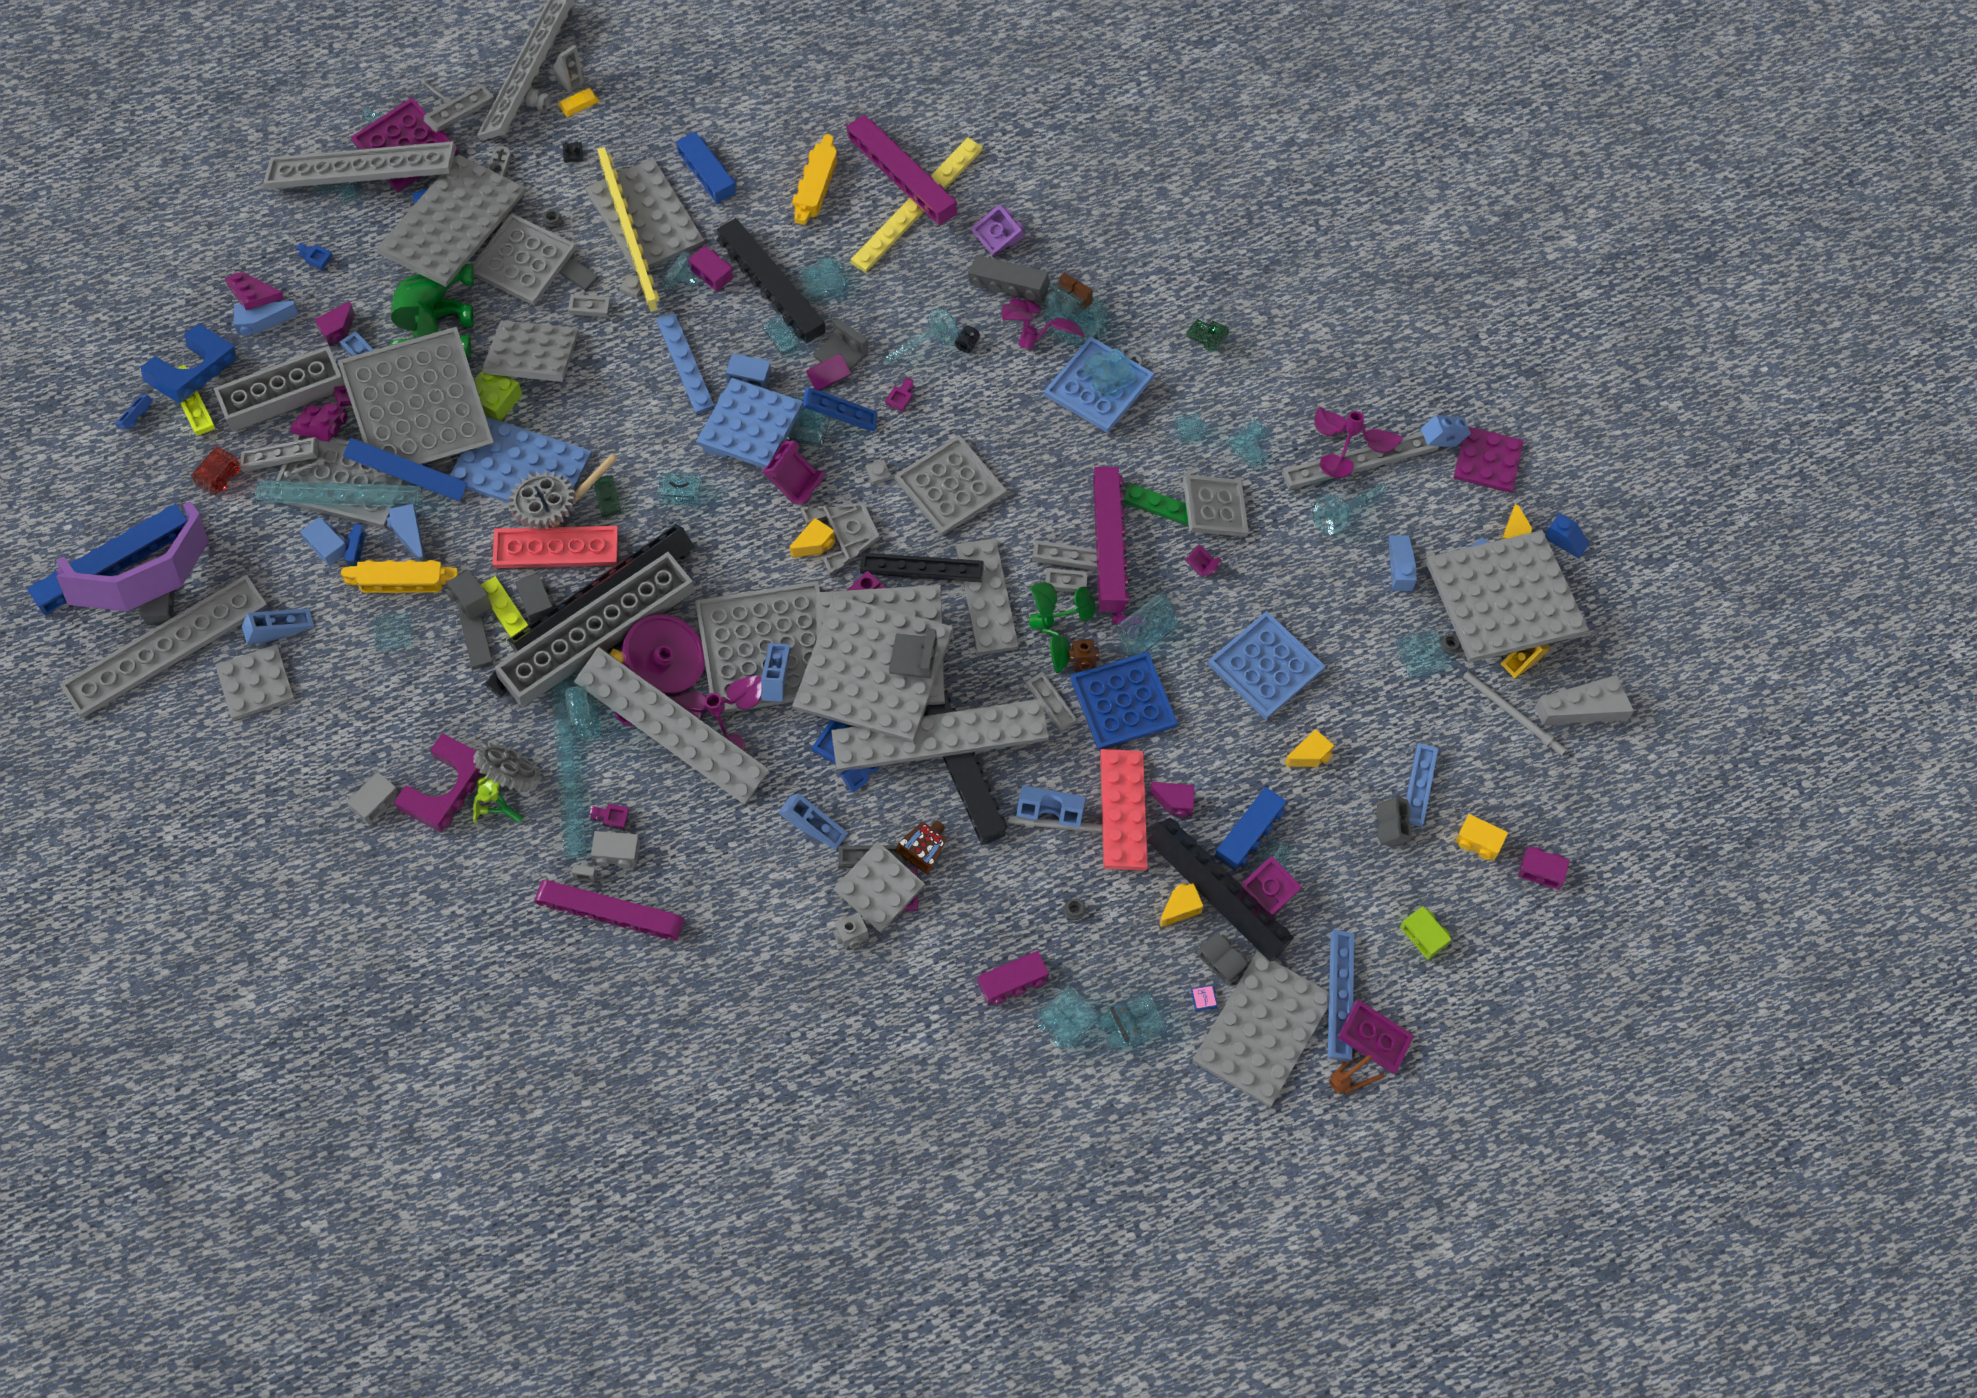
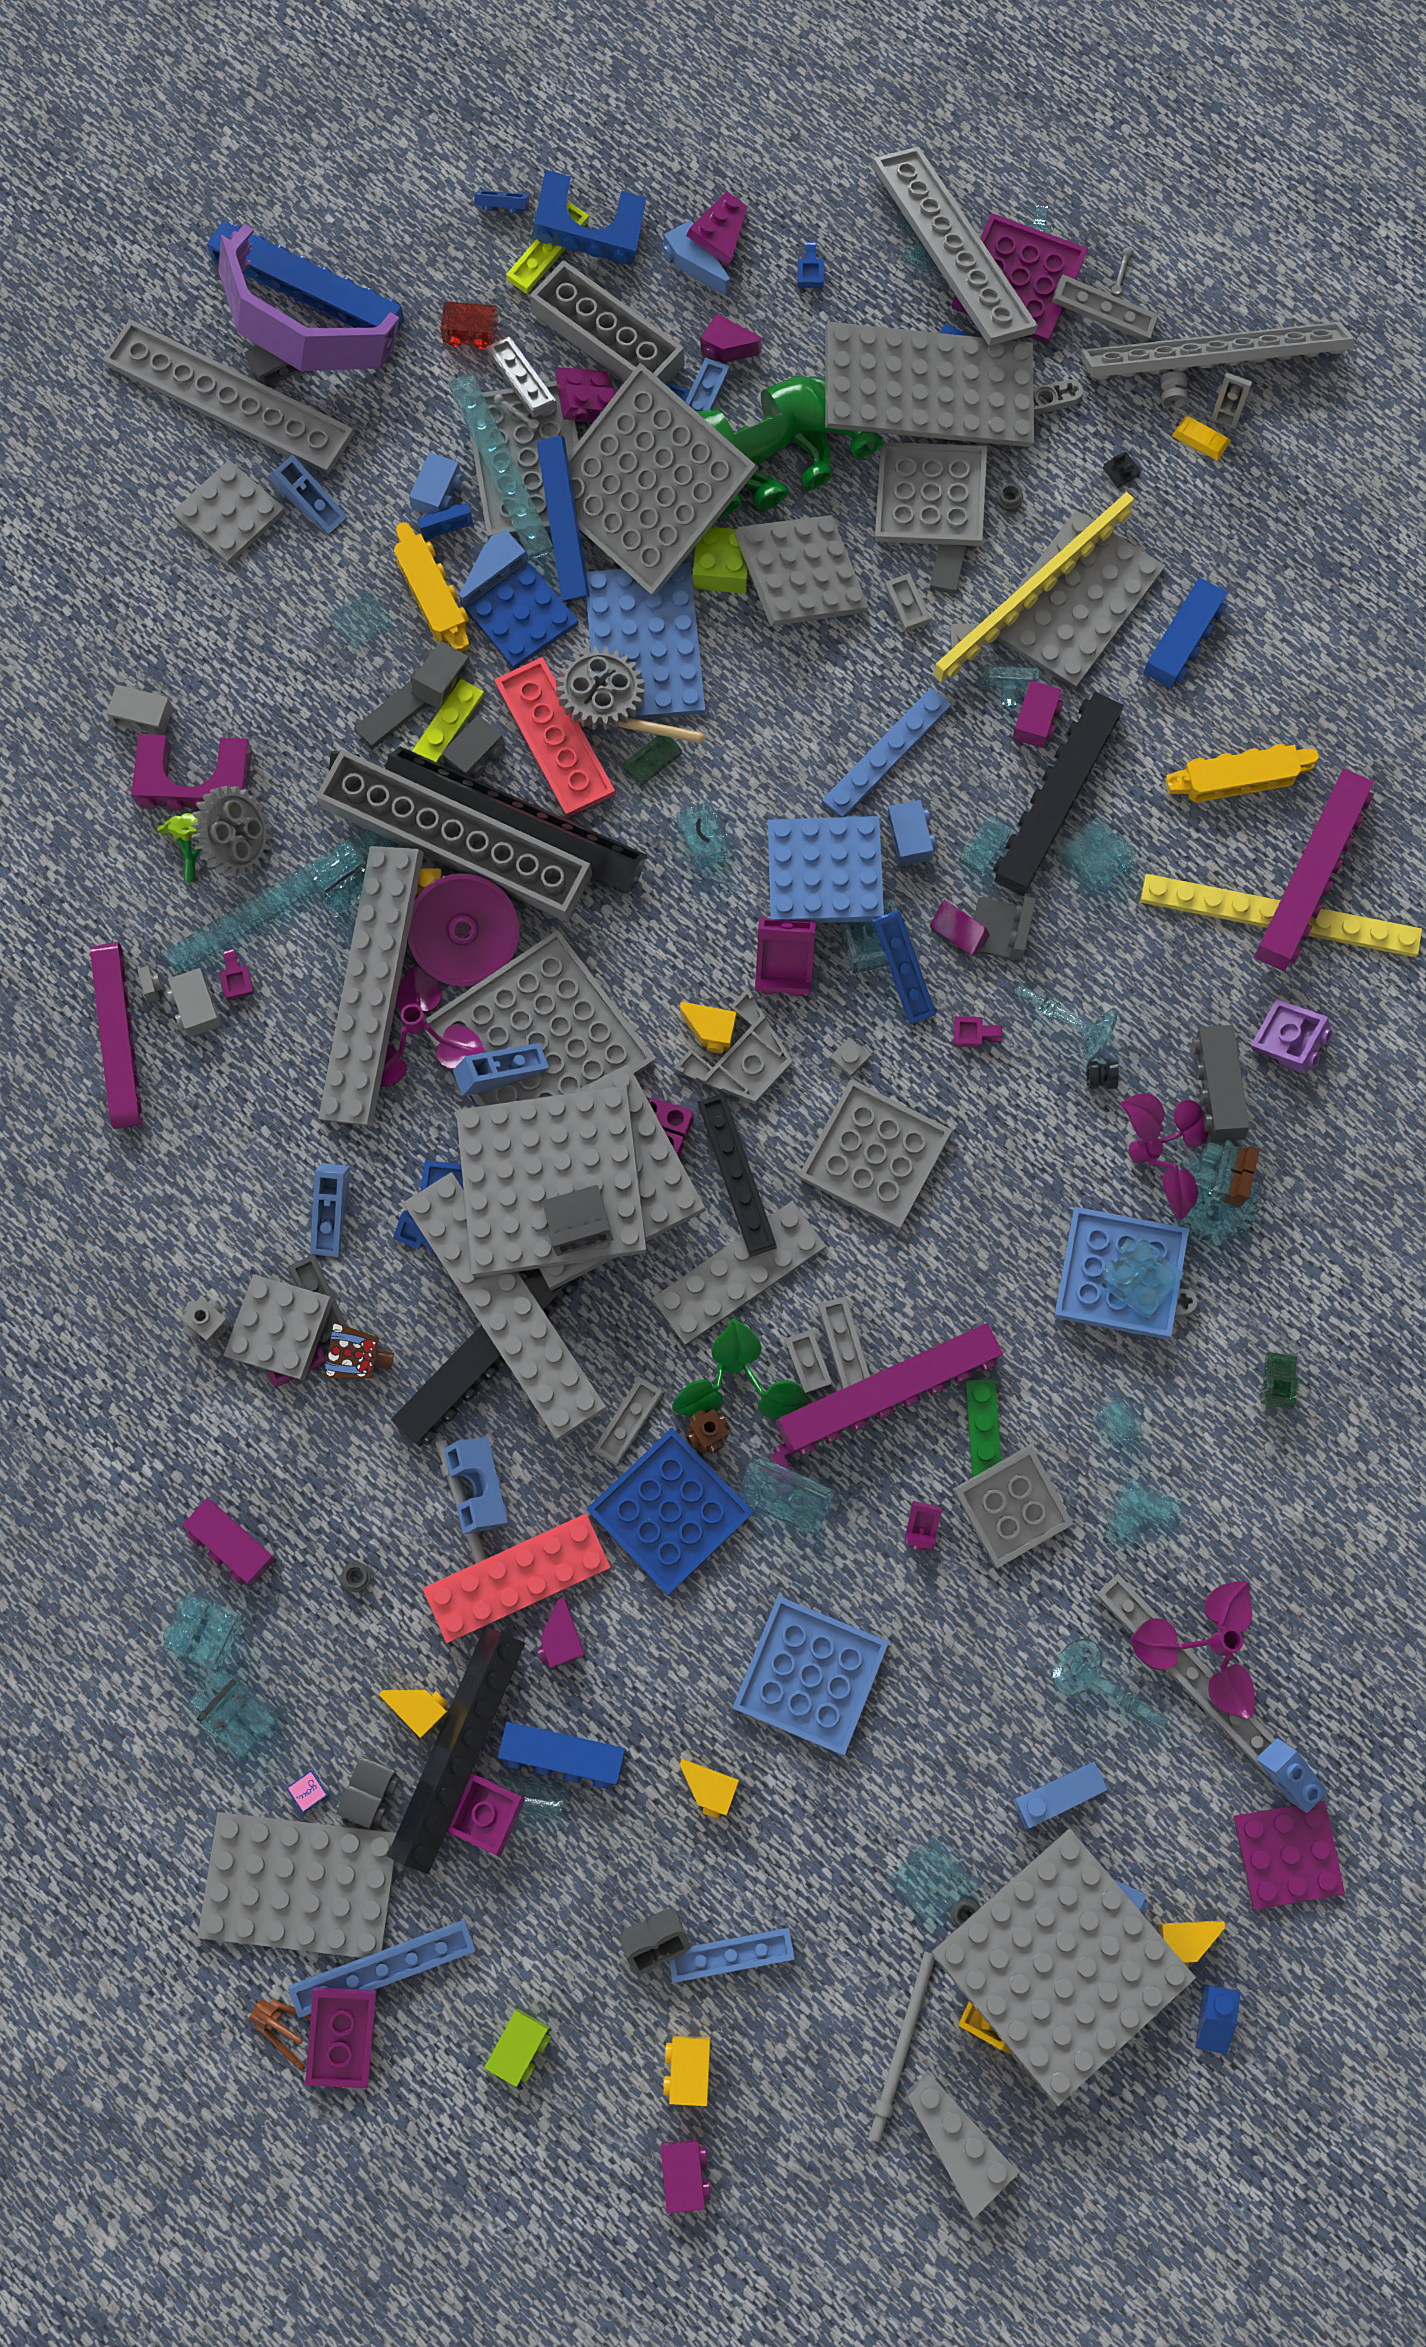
camera: 70 degrees right, 10 degrees up
none -> blue plate [466,563,579,670]

